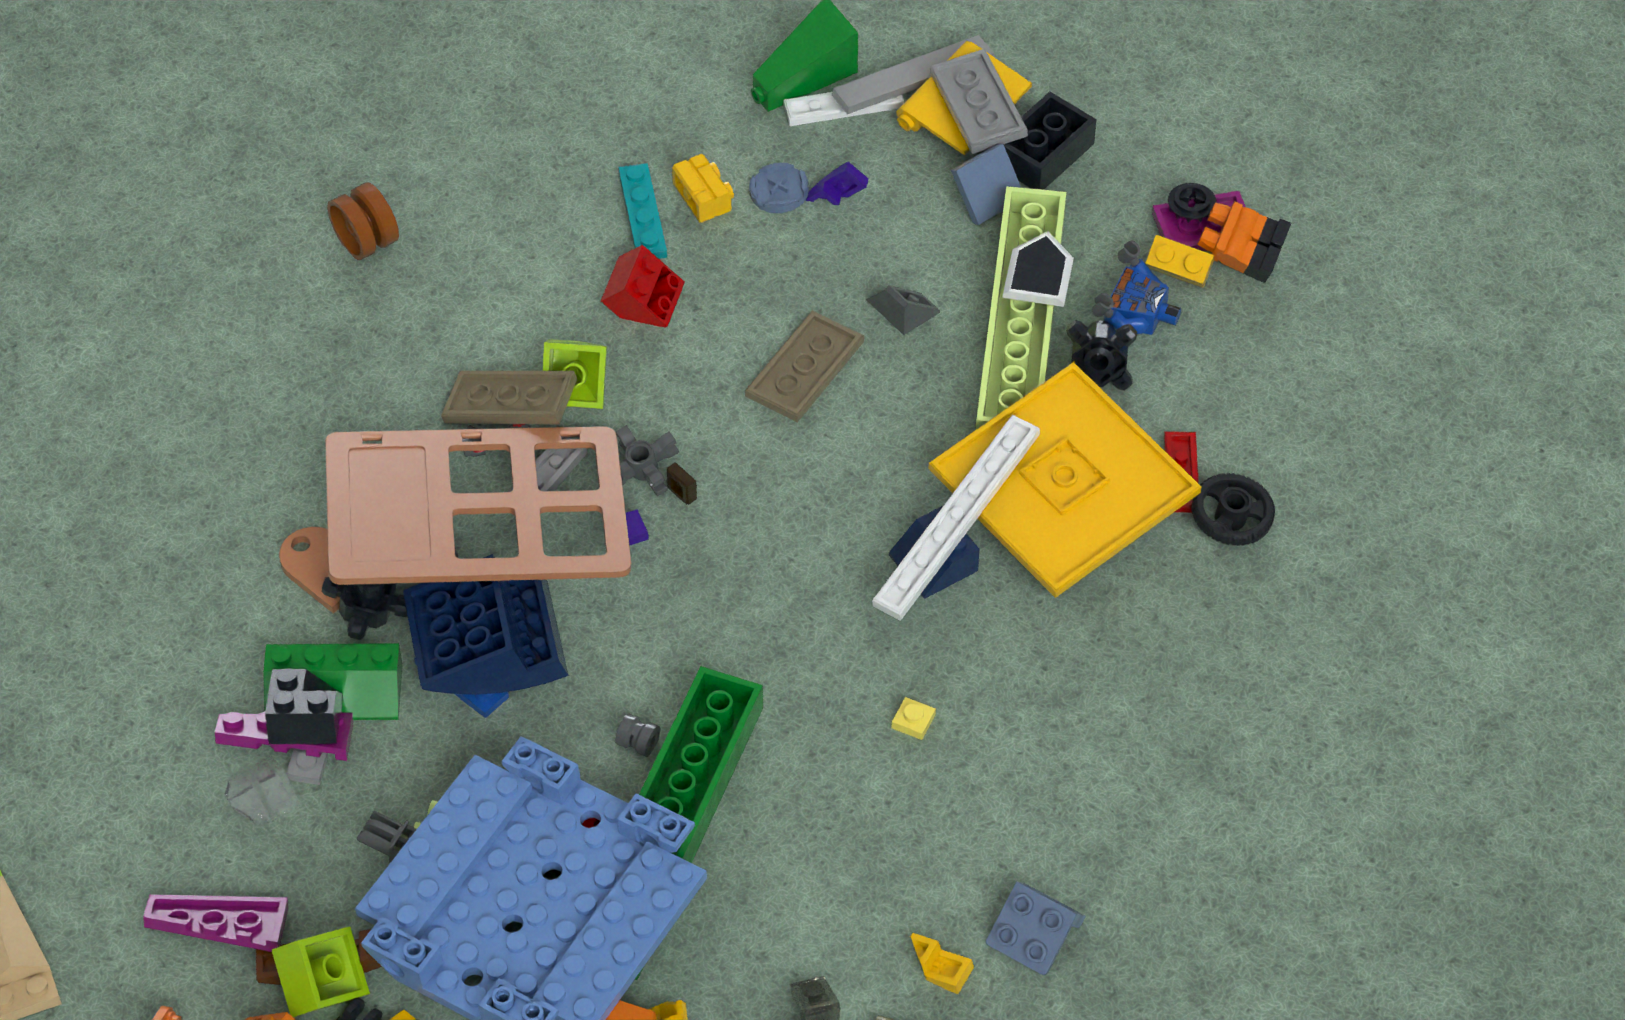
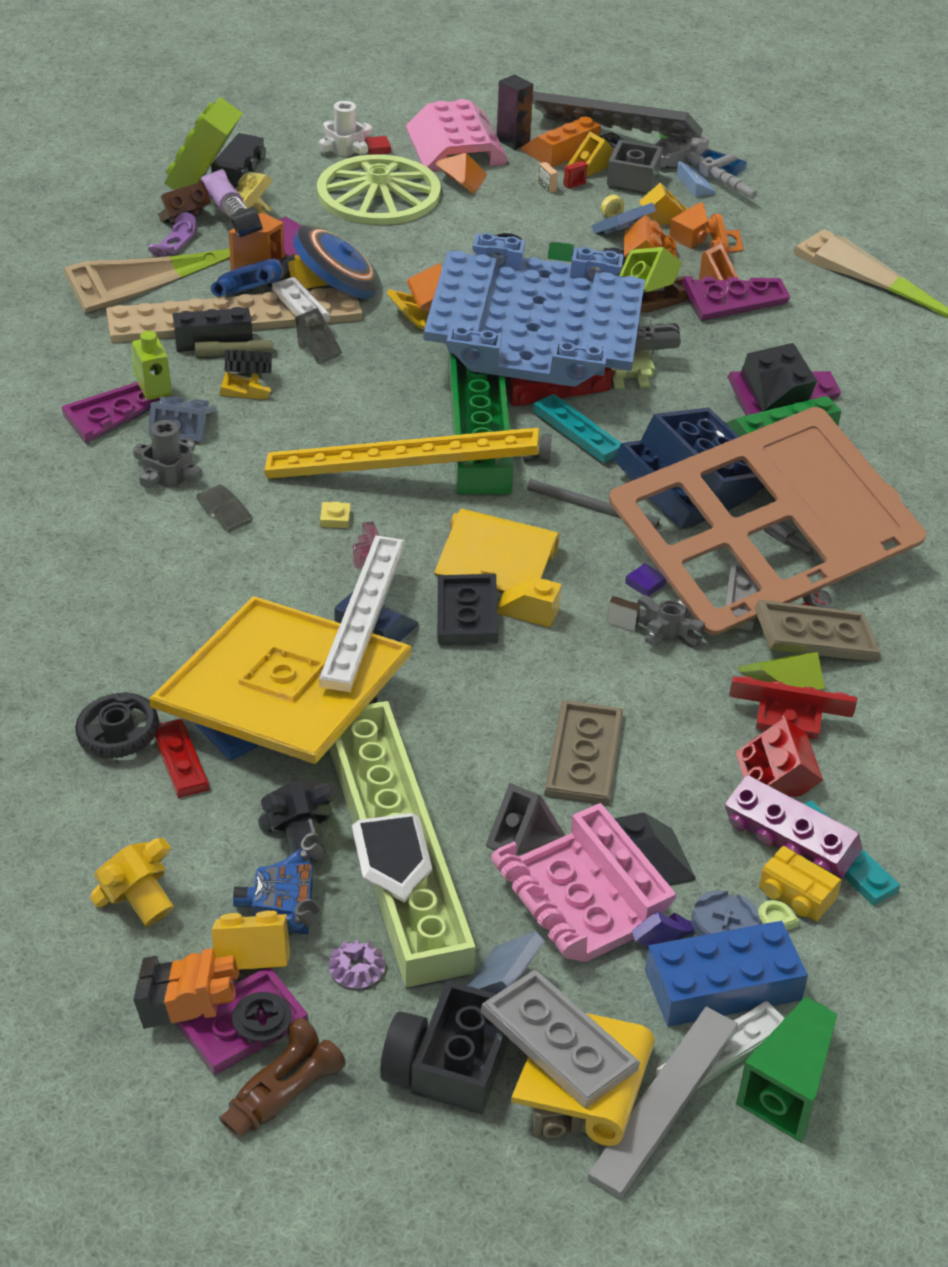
camera: 155 degrees right, 10 degrees down
none -> magenta wing [62,382,171,443]
none -> yellow piece [90,838,174,927]
none -> lime torso [131,331,172,400]
none -> dark grey piece [133,420,203,488]
none -> clear smoke slope [196,484,253,533]
none -> reddish brown piece [219,1017,346,1138]
none -> black tyre [224,350,272,374]
none -> yellow plate [264,428,540,479]
none -> lavender gear [329,938,385,989]
none -> clear pink bracket [353,521,379,568]
none -> black tyre [380,1011,428,1088]
none -> yellow door [434,508,560,592]
none -> black plate [437,574,498,644]
none -> bright pink slope [491,803,676,962]
none -> yellow slope [497,577,562,628]
none -> dark grey piece [527,479,660,529]
none -> teal plate [533,394,621,463]
none -> black slope [614,812,696,886]
none -> blue brick [645,920,808,1027]
none -> orange slope [699,243,739,280]
none -> brick [724,775,862,879]
none -> red bracket [729,676,858,739]
none -> yellowish green tile [758,900,799,931]

